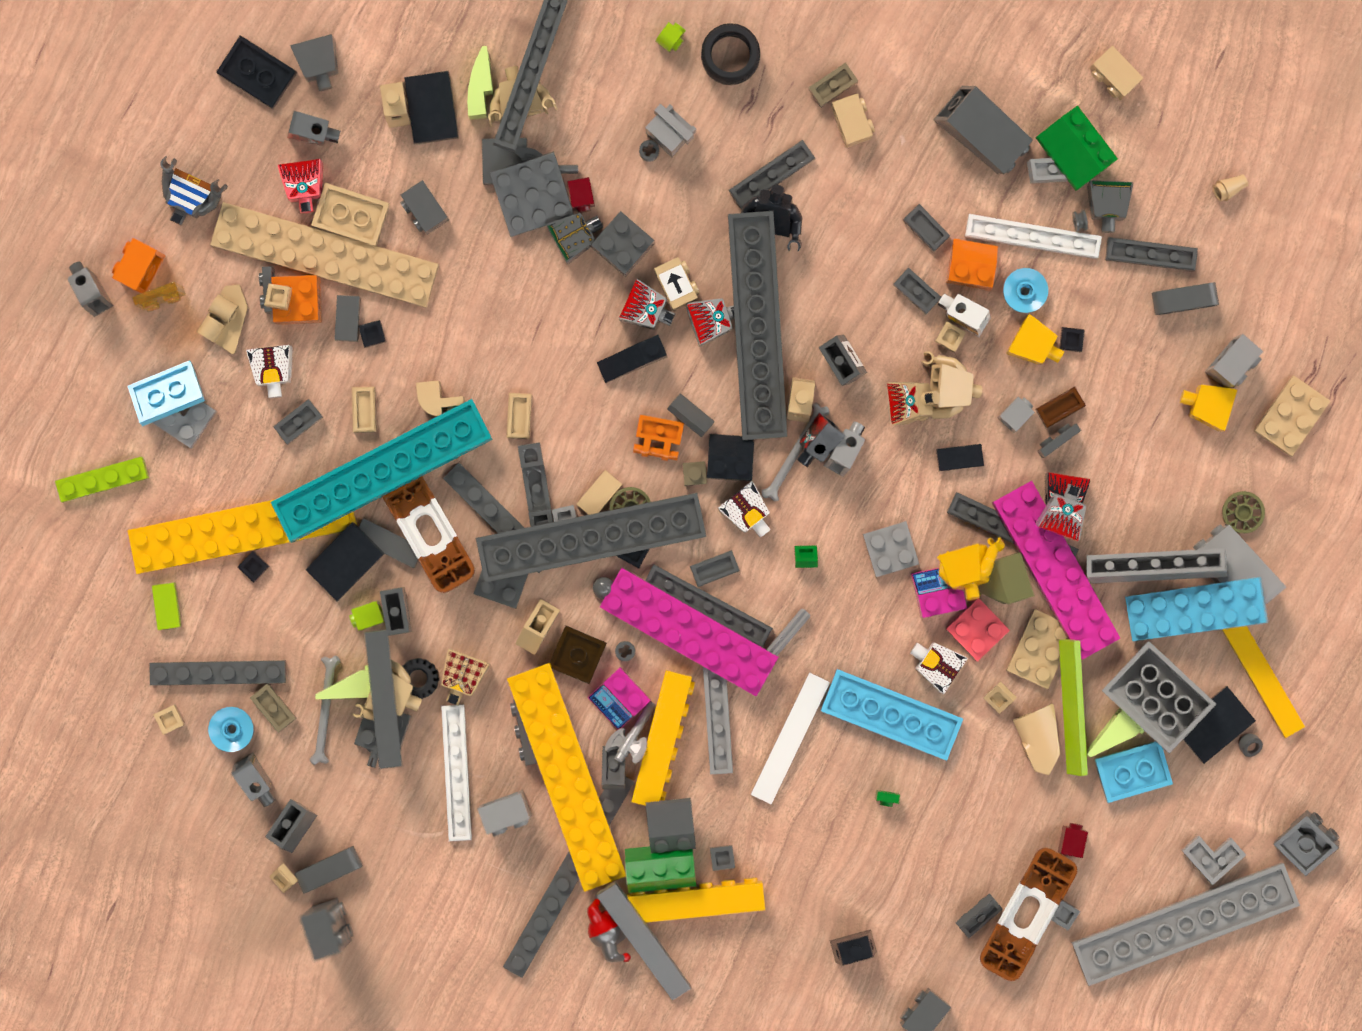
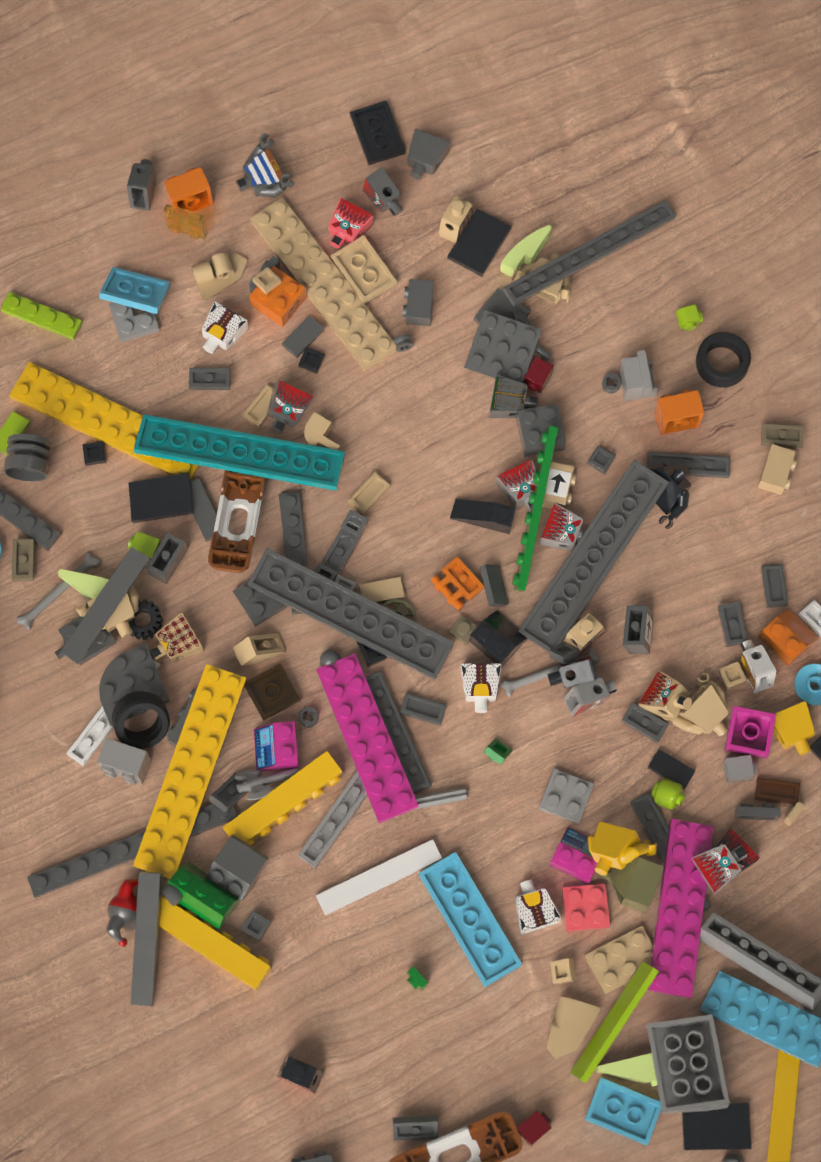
camera: 35 degrees right, 15 degrees down
none -> dark grey wheel [3,434,51,482]
none -> dark grey plate [99,643,170,726]
none -> black tyre [112,691,170,749]
none -> dark grey piece [161,884,183,906]
none -> torso [267,380,314,433]
none -> dark grey bush [394,334,414,352]
none -> green plate [512,426,558,592]
none -> dark grey plate [549,642,580,664]
none -> dark grey tile [587,446,616,474]
none -> dark grey plate [621,702,669,744]
none -> lime head [652,778,685,810]
none -> orange brick [654,390,704,436]
none -> dark pink slope [724,706,776,759]
none -> tan tile [783,802,805,826]

